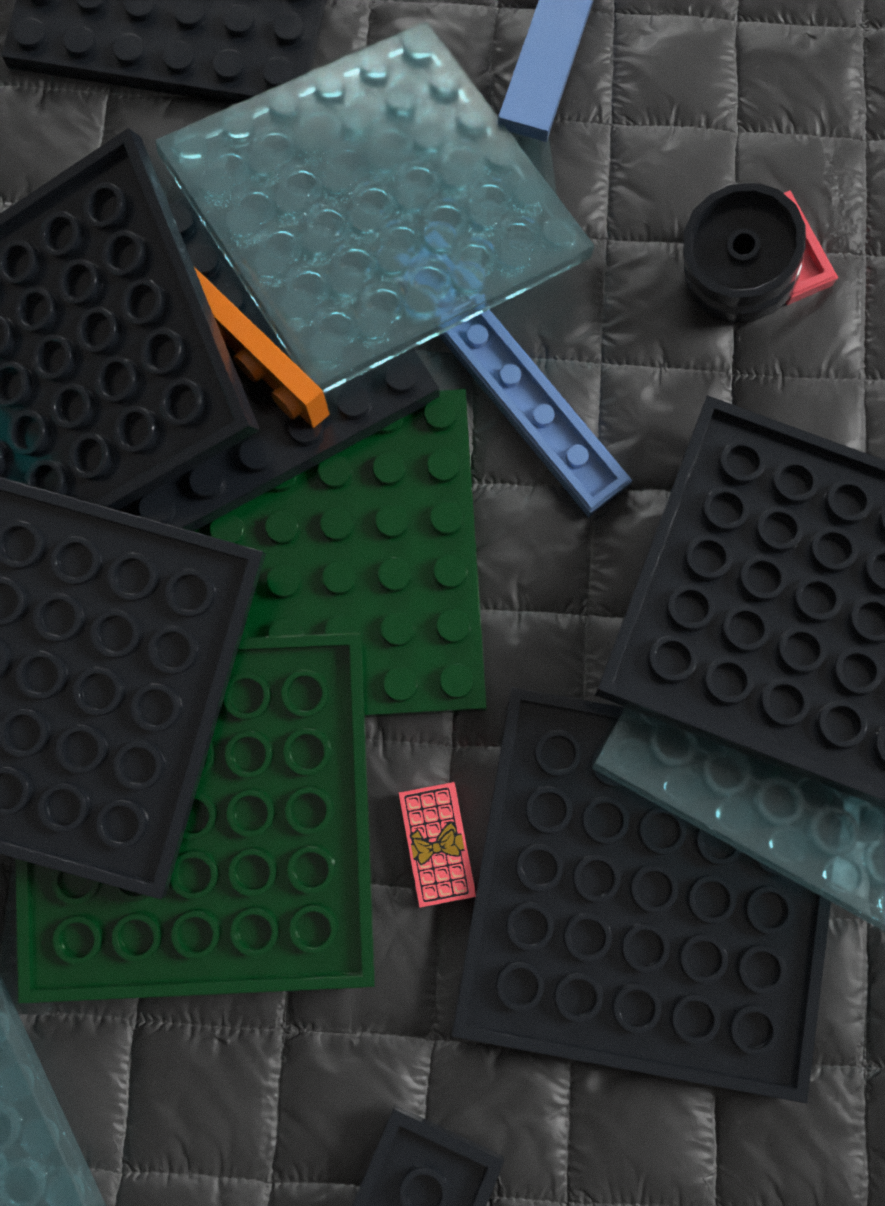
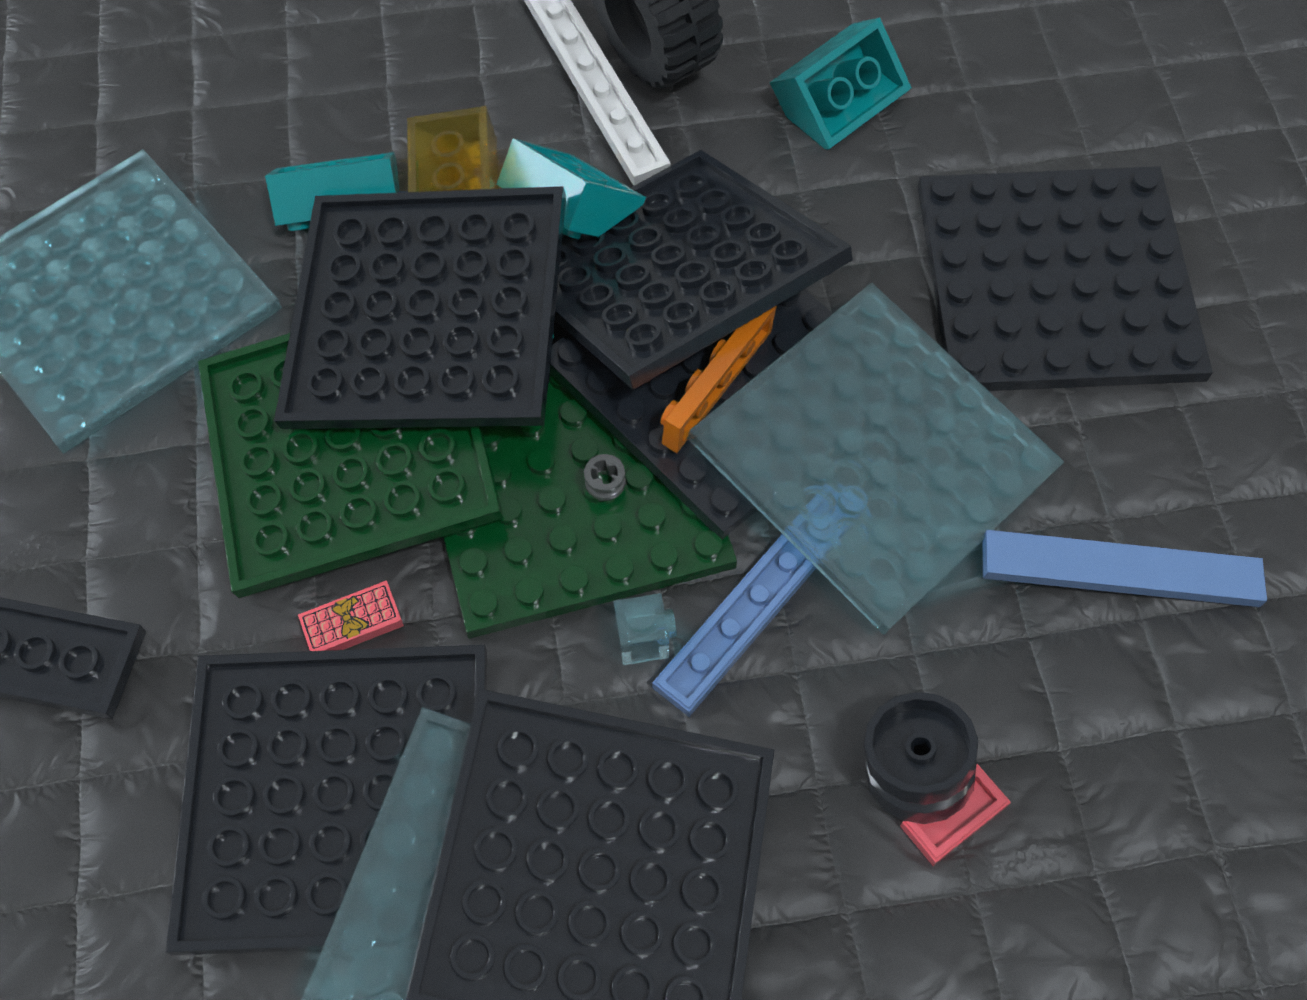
camera: 80 degrees right, 15 degrees down
none -> dark grey bush [584,454,626,501]
none -> clear light blue brick [614,593,677,665]

